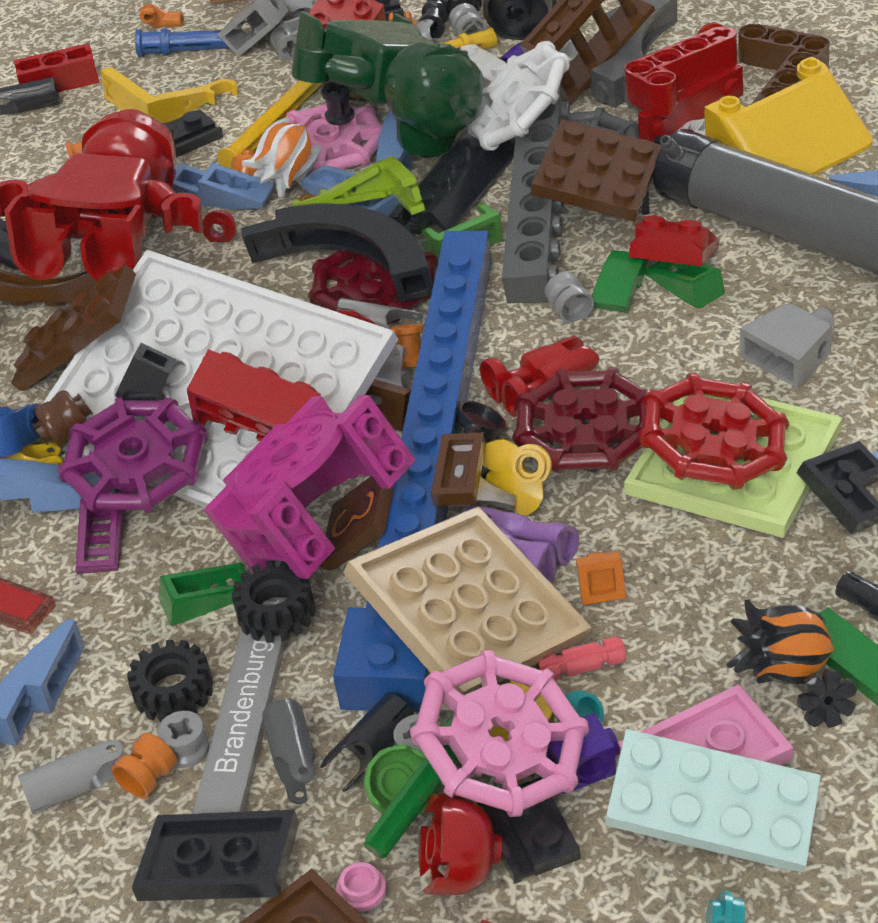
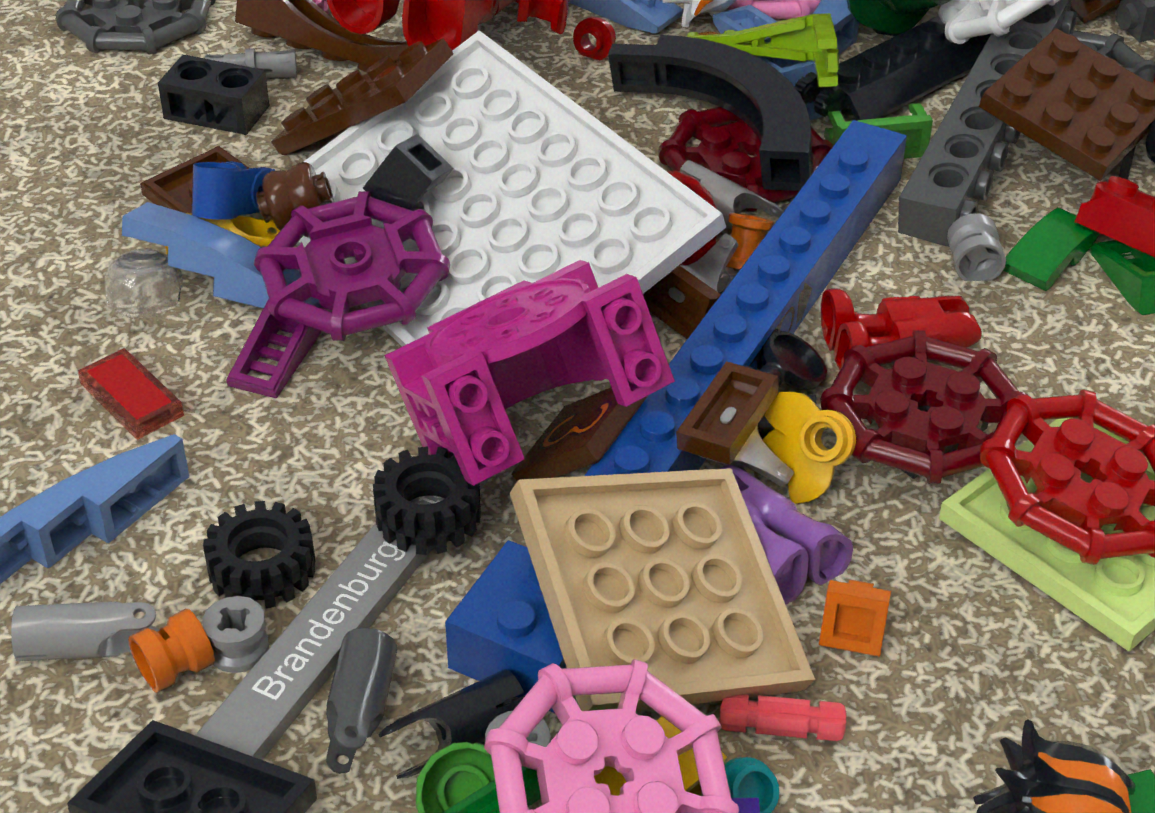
camera: 15 degrees right, 0 degrees up
green slope [159,563,246,626] -> none
red wedge [186,349,321,441] -> none

